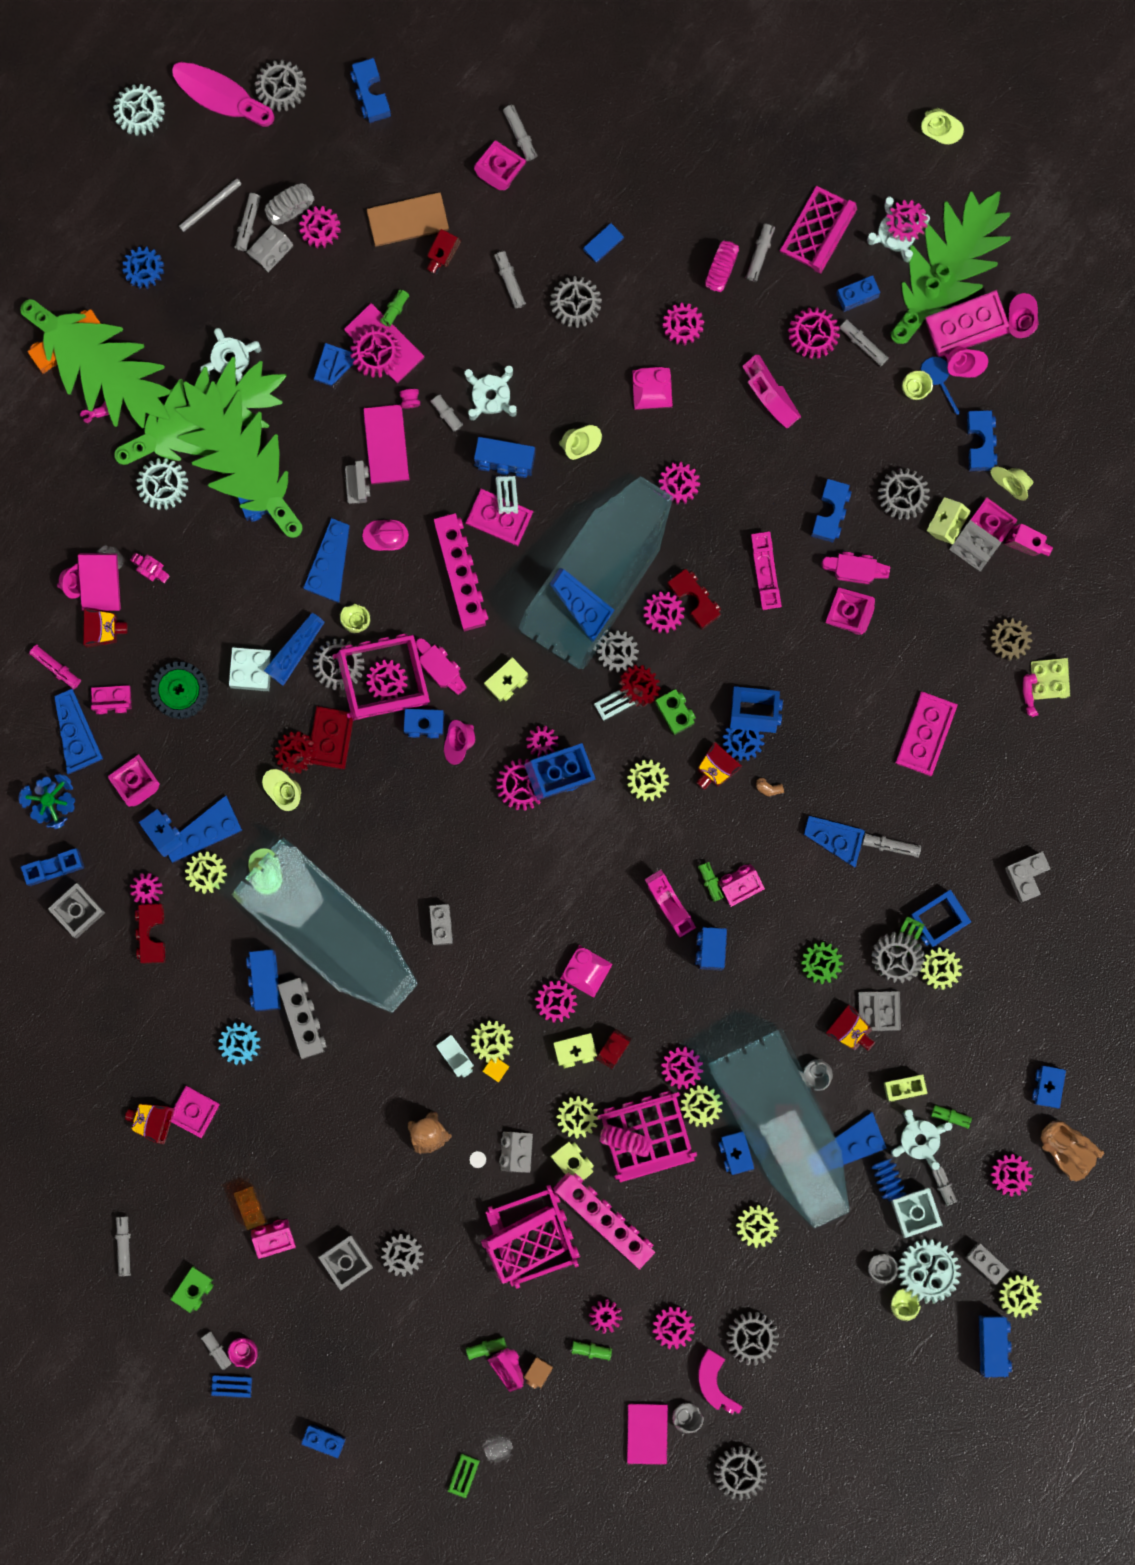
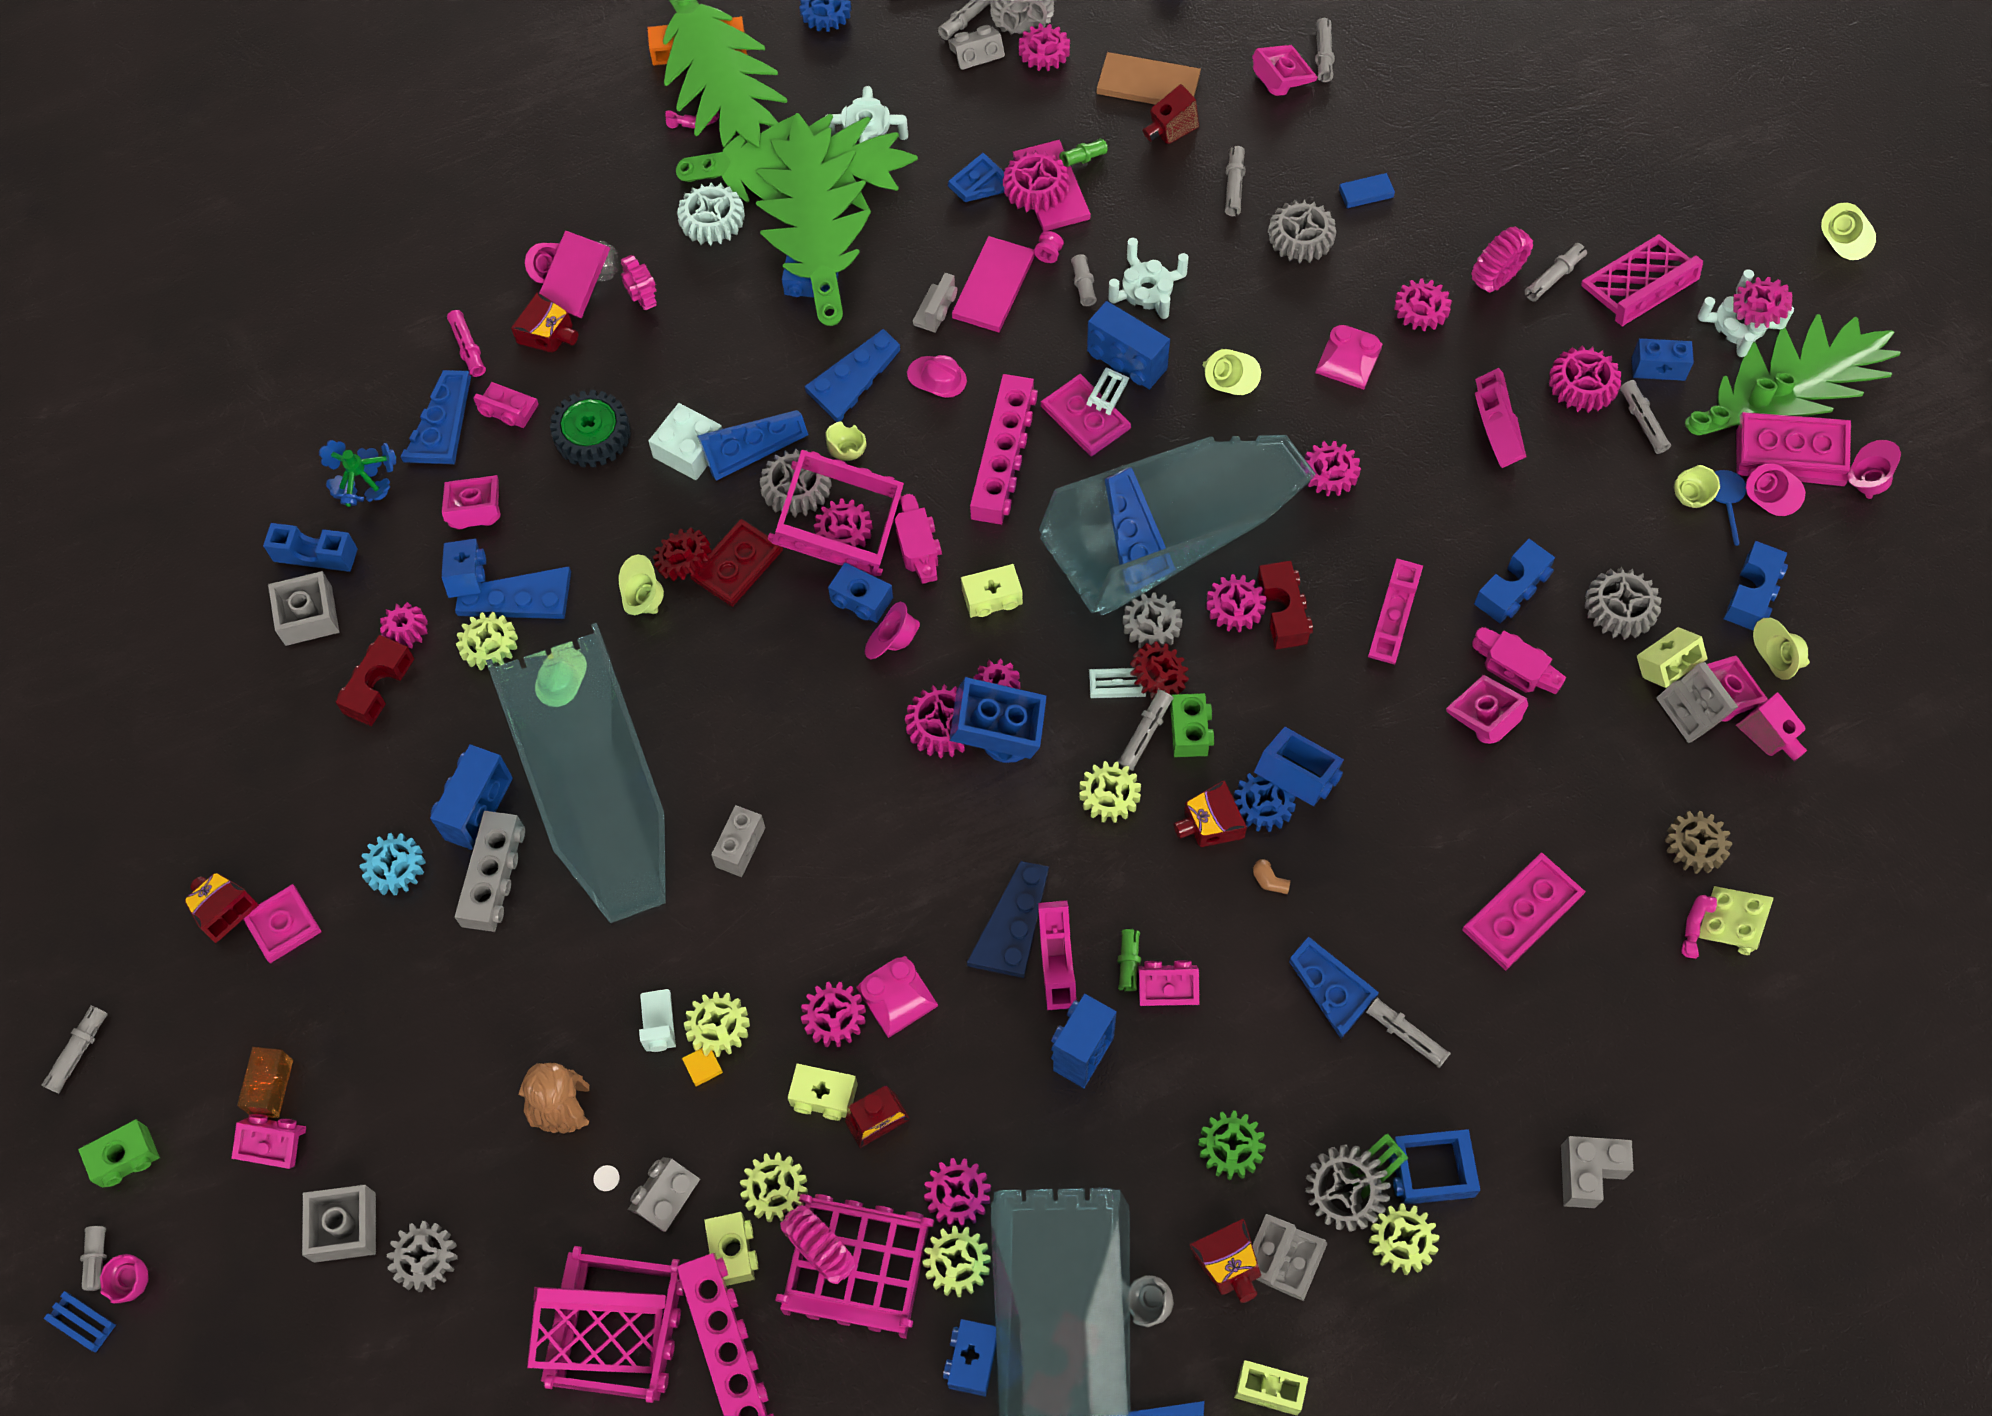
camera: 30 degrees right, 20 degrees down
none -> dark blue wing [967,861,1049,978]
none -> light grey pin [1117,689,1174,771]

